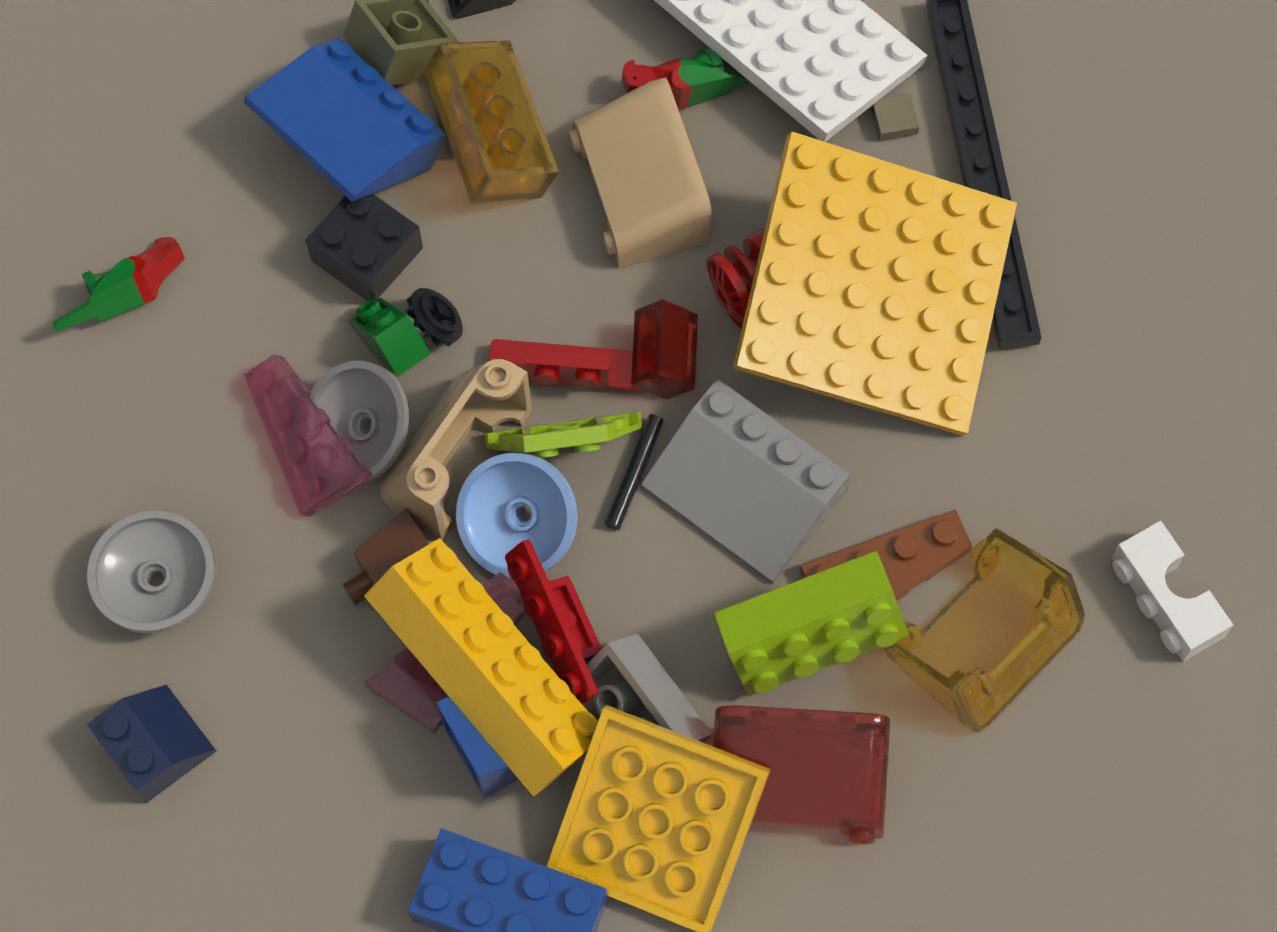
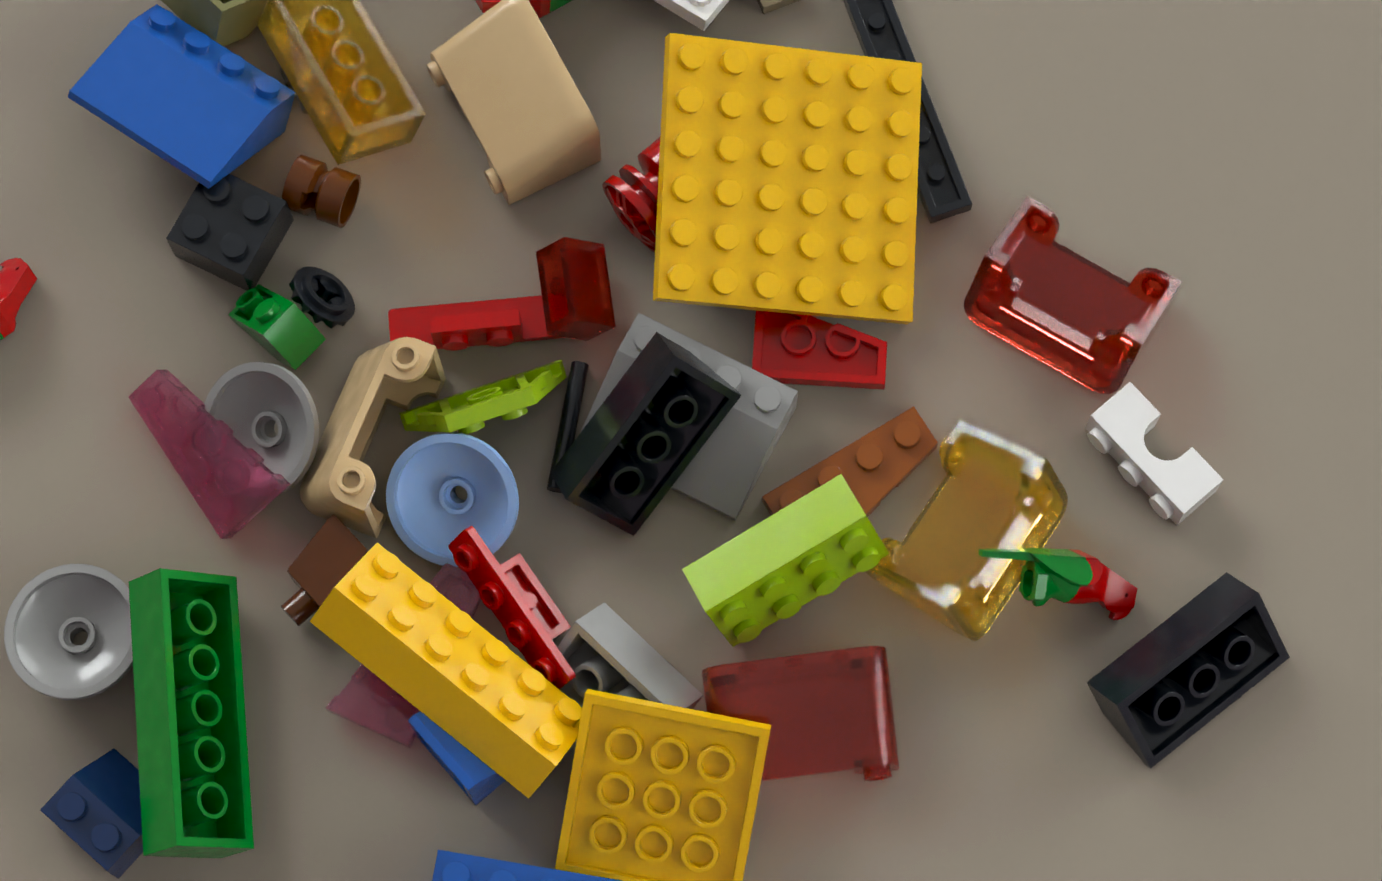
camera: 10 degrees left, 5 degrees up
none -> green brick [128,568,254,858]
none -> reddish brown wheel [282,155,361,228]
none -> black slope [550,332,741,536]
none -> red wing [752,310,887,390]
none -> clear red windscreen [963,196,1182,394]
none -> green animal [978,547,1138,620]
none -> black slope [1087,572,1290,769]

